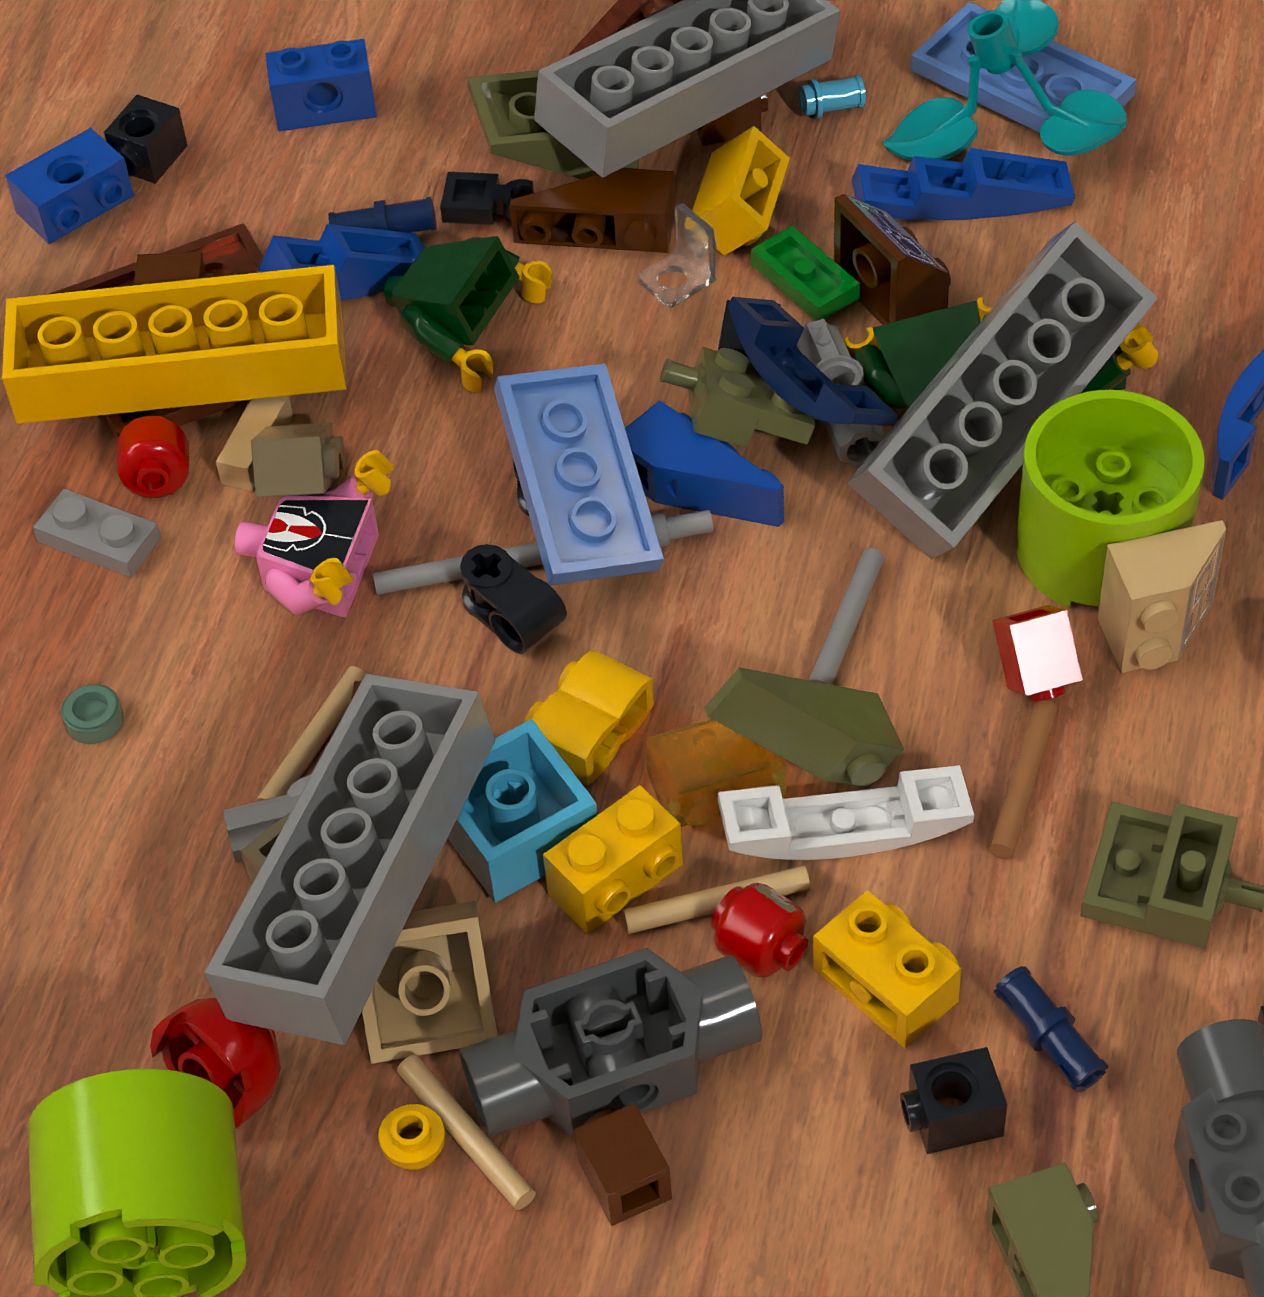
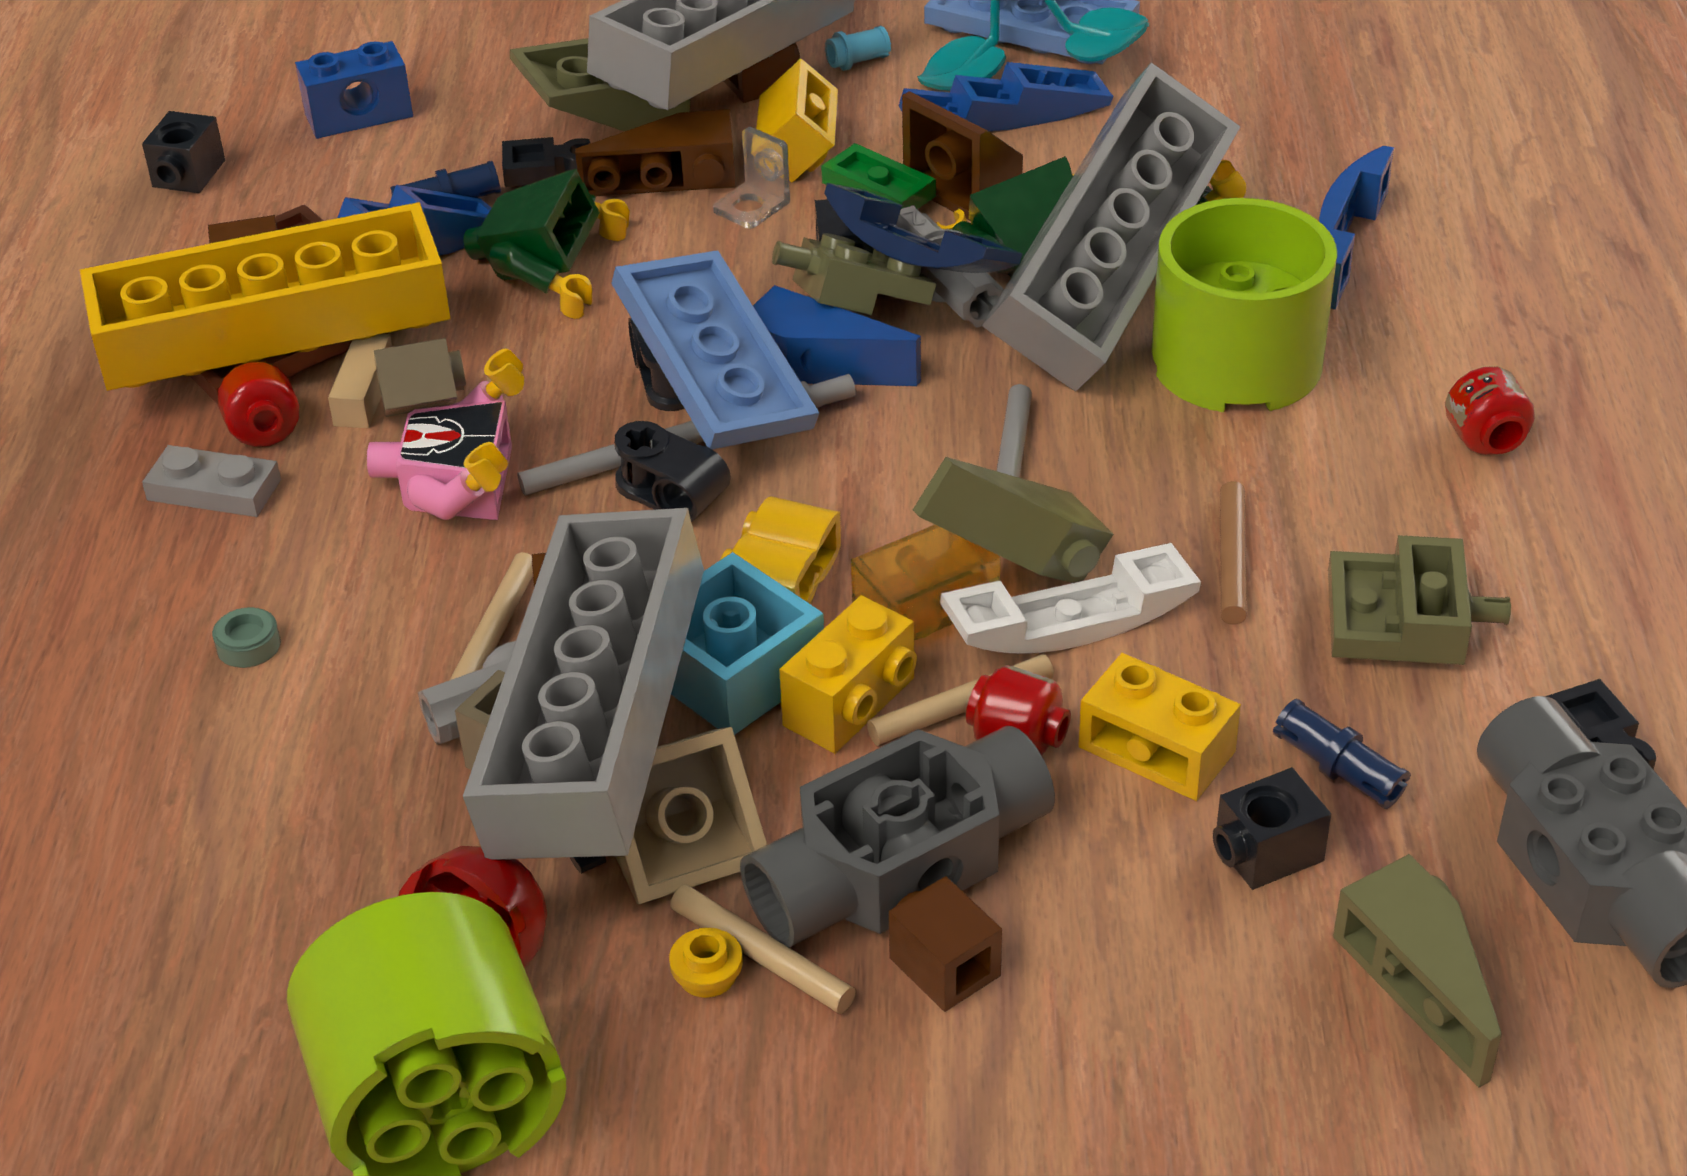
camera: 15 degrees left, 10 degrees down
blue brick [5,128,134,244] -> none
brick [992,605,1083,701] -> none
tan slope [1098,520,1226,673] -> none

